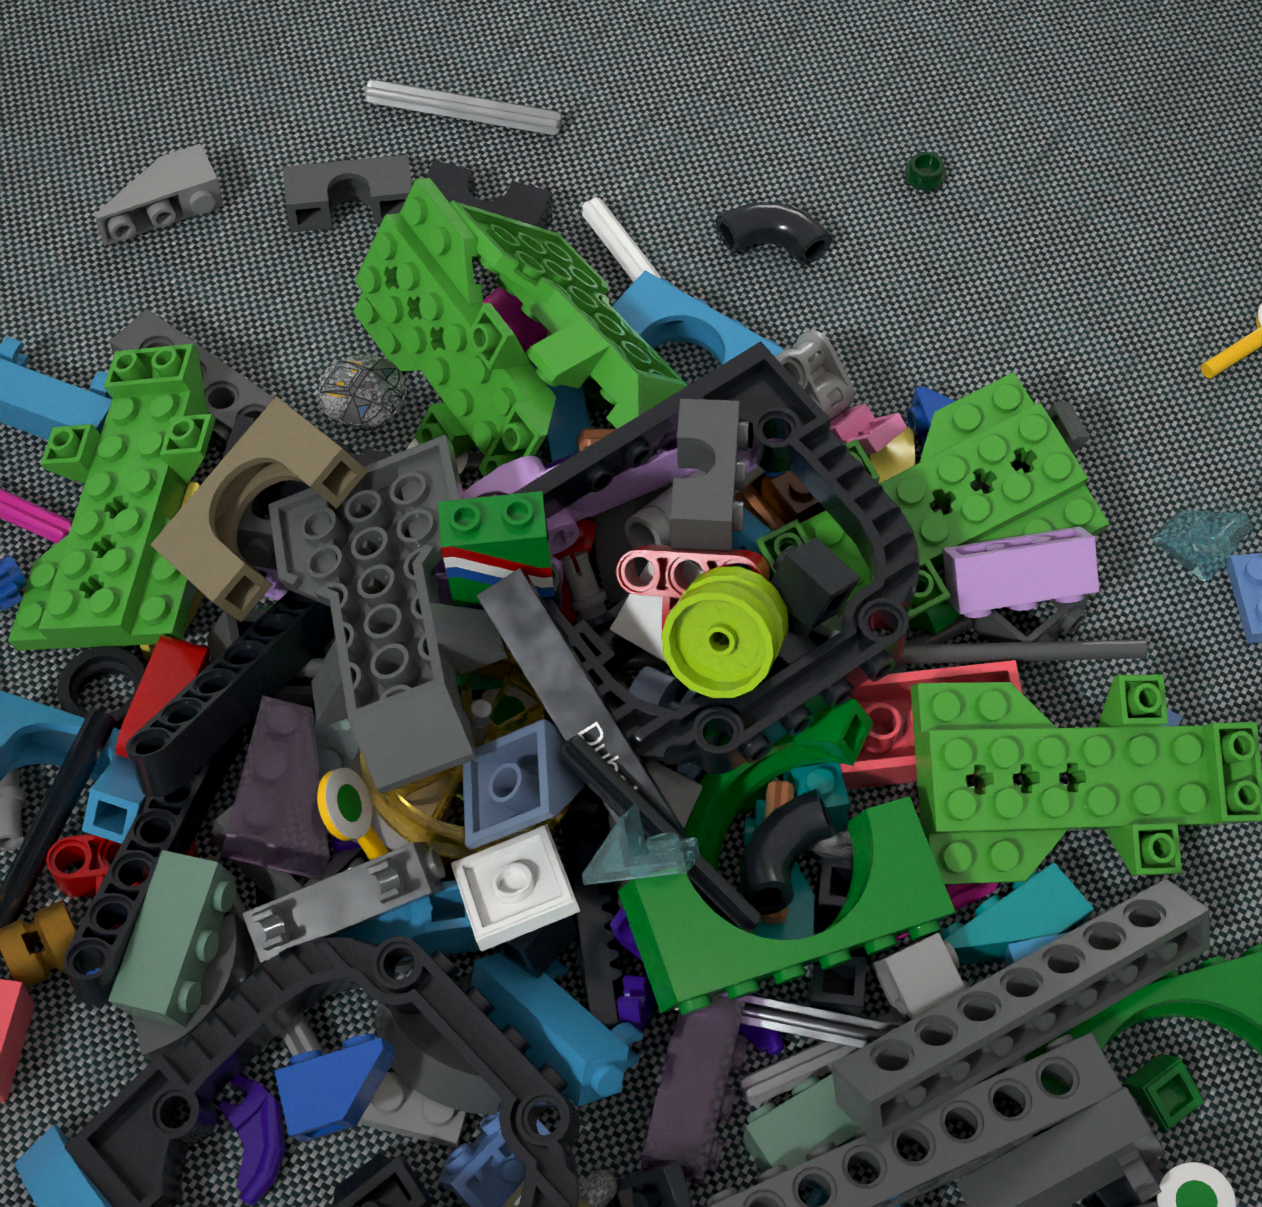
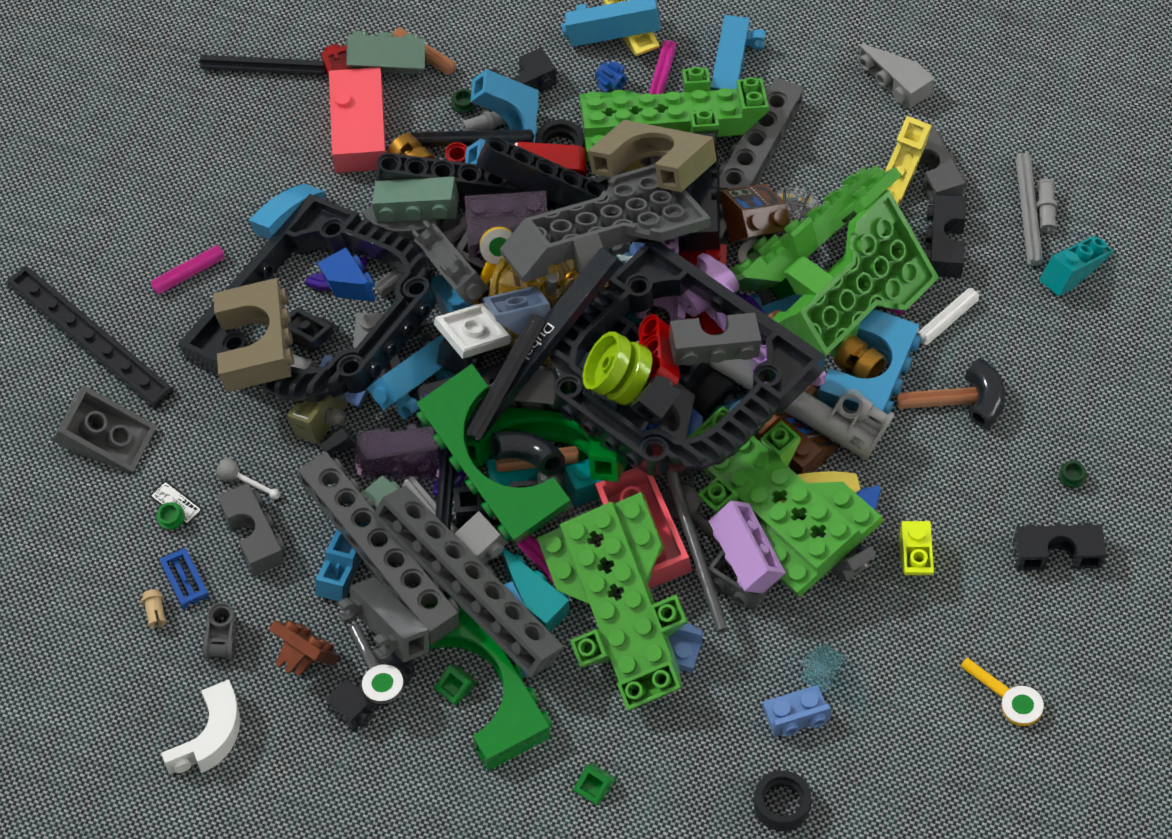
camera: 80 degrees right, 0 degrees up
green panel [438,491,555,606] -> none
clear light blue slope [582,804,700,885] -> none
bright pink slope [830,404,908,454] -> none
none -> reddish brown slope [719,184,790,243]
none -> pearl gold wheel [834,335,886,379]
none -> light yellow slope [885,116,932,206]
none -> nougat axle [896,387,978,409]
none -> neon yellow slope [899,521,934,575]
none -> black arch [1013,523,1106,571]
none -> light grey pin [1036,179,1058,233]
none -> teal slope [1039,235,1114,296]

